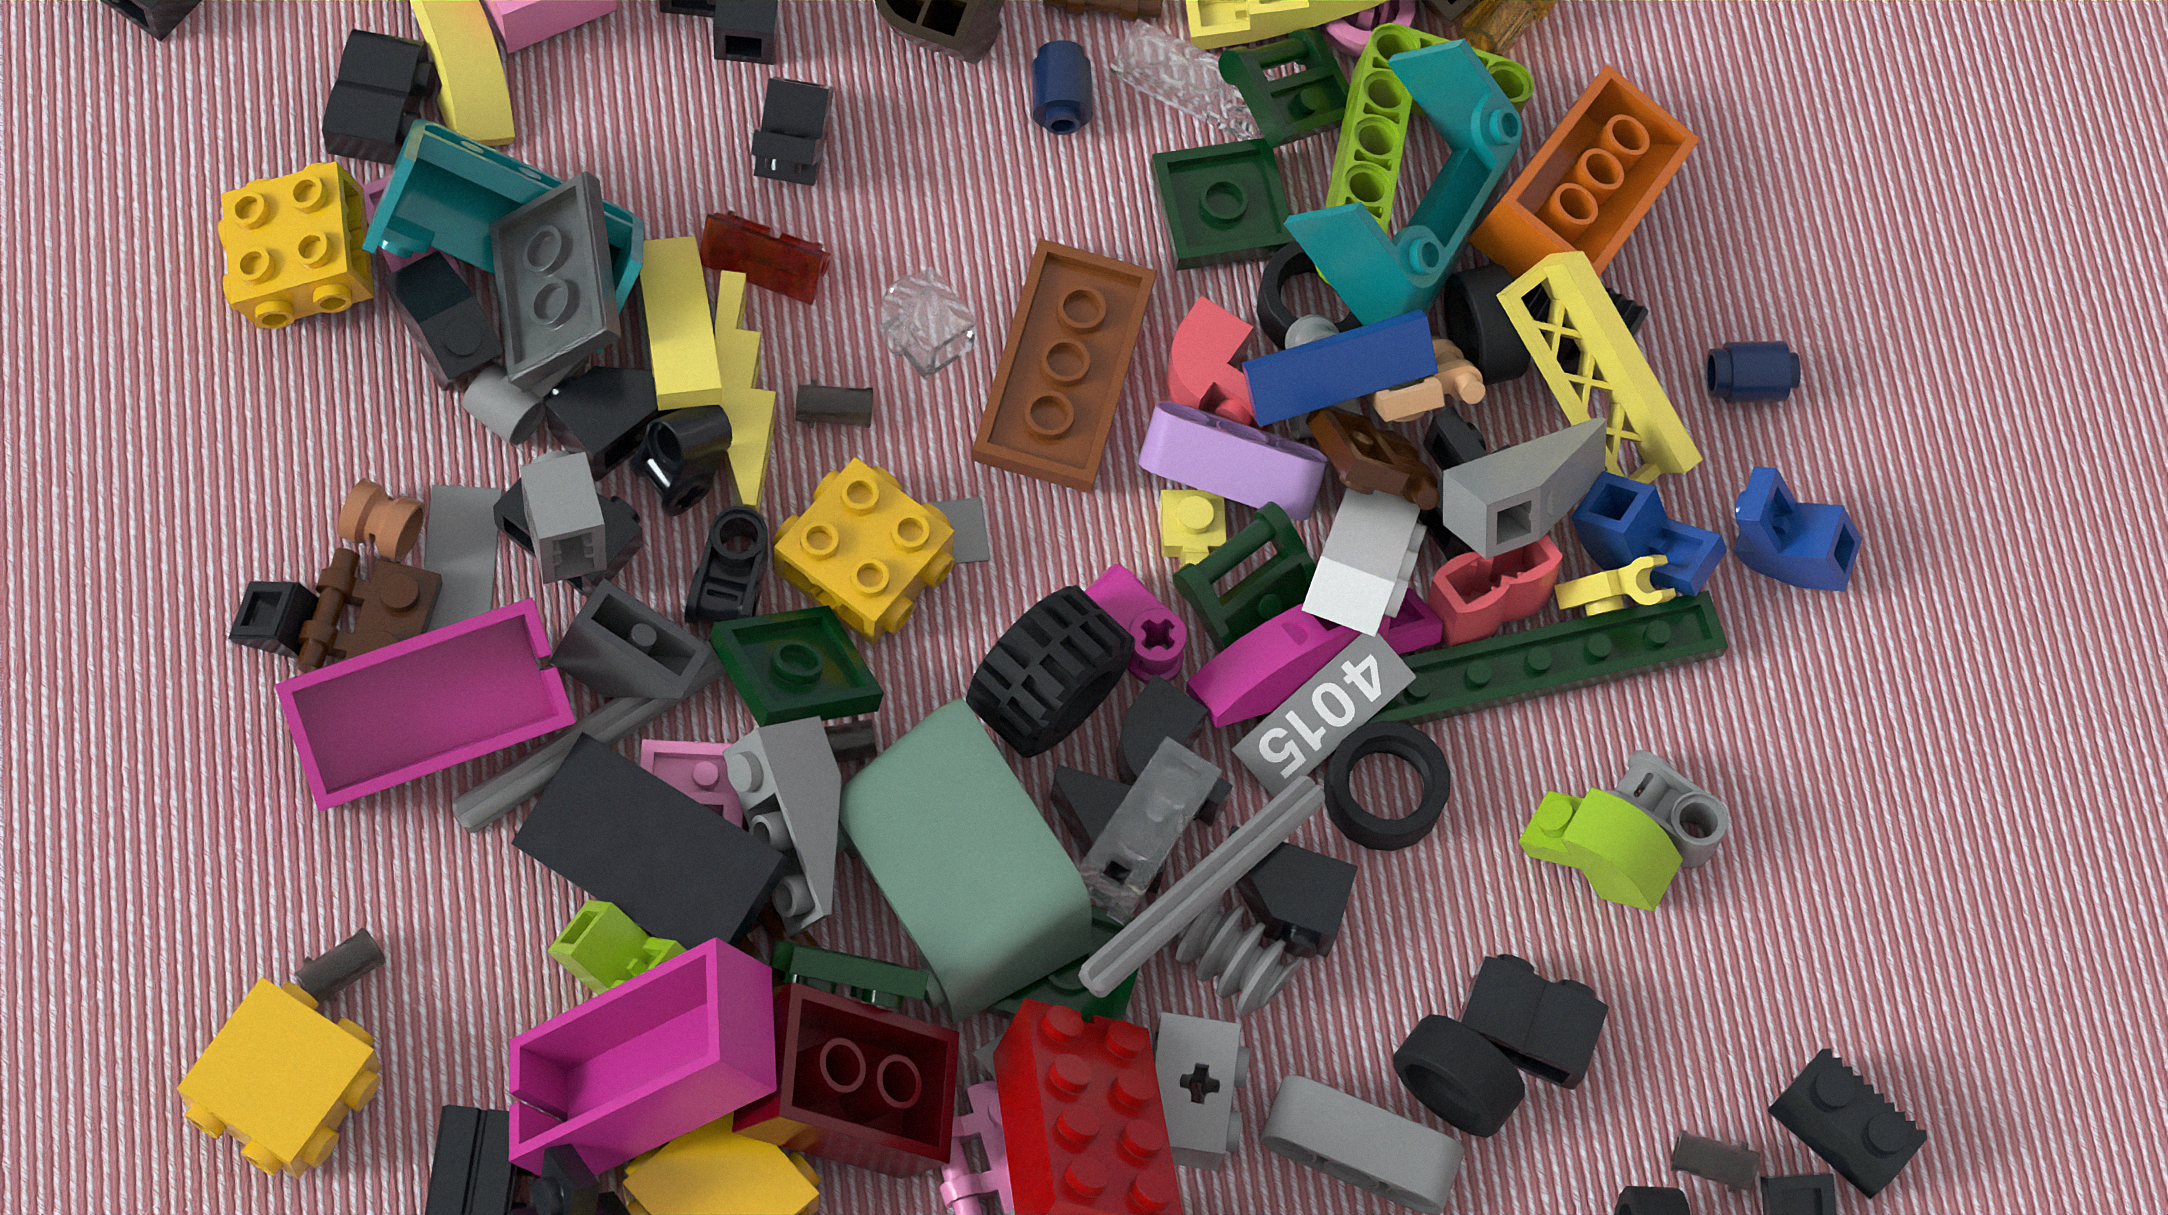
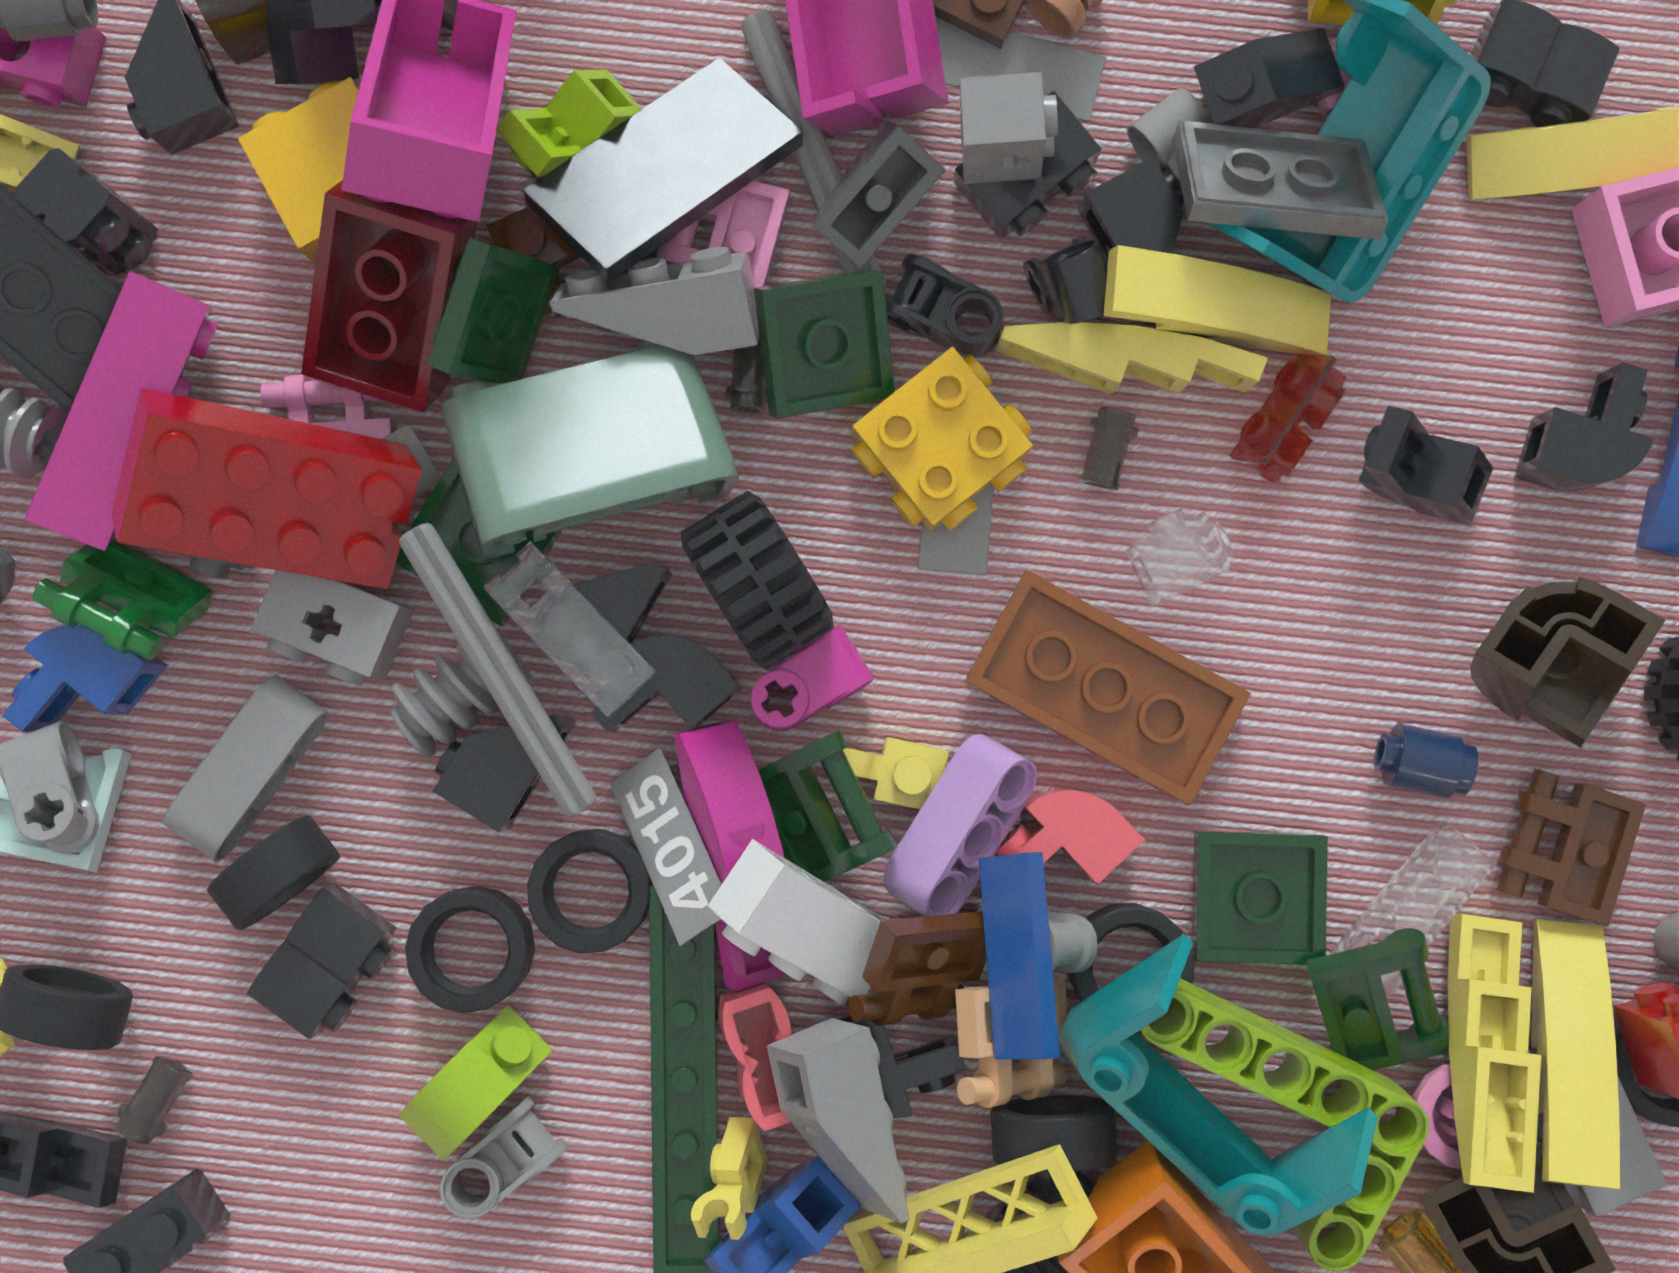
camera: 115 degrees right, 20 degrees up
none -> black tyre [405,886,535,1013]

